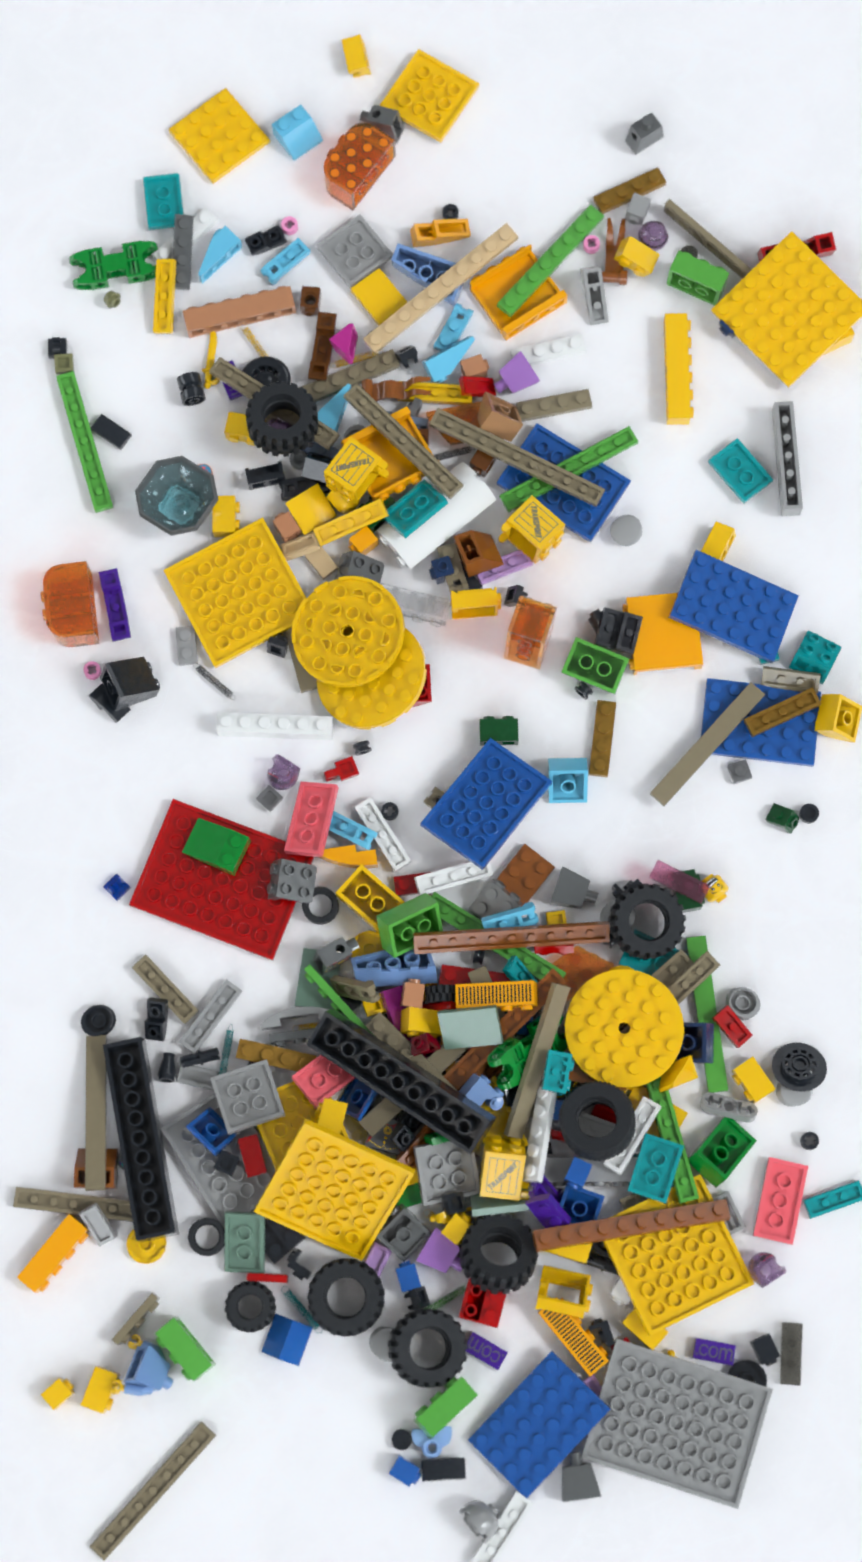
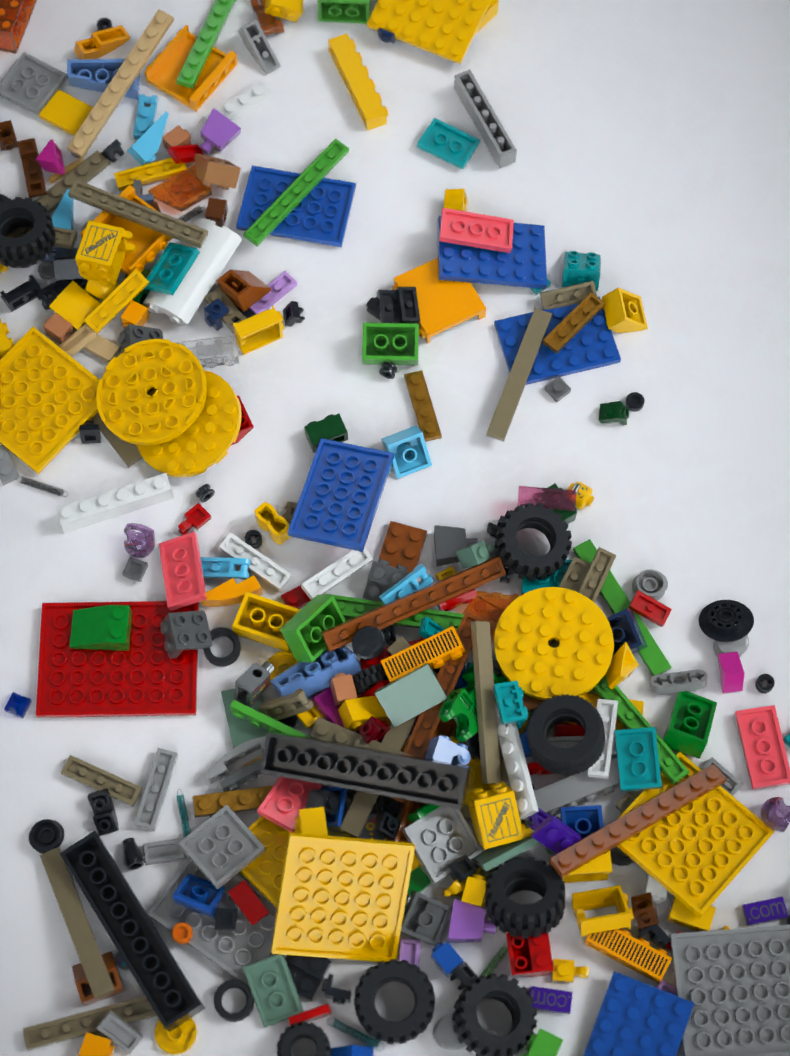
camera: 25 degrees left, 10 degrees down
black axle [180,1047,220,1068] -> none
dark orange flag [362,376,431,401] -> none
dark tan plate [429,408,605,507] -> none
yellow container [498,495,566,564] -> none
clear orange brick [504,596,557,670] -> none
dark tan plate [516,389,592,422] -> none
blue brick [564,1156,593,1190] -> none
bright pink bush [583,235,600,254] -> none
black axle [584,1253,619,1276] -> none
light grey piece [610,515,642,547] -> none
yellow brick [732,1056,775,1104] -> none
none -> orange tile [172,922,193,945]
none -> yellow brick [254,502,290,545]
none -> black brick [305,789,340,816]
none -> black piece [352,626,385,660]
none -> coral plate [439,208,514,253]
none -> sand green brick [456,540,495,569]
none -> yellow plate [552,959,589,983]
none -> reddish brown brick [631,892,659,928]
none -> dark pink slope [717,651,745,693]

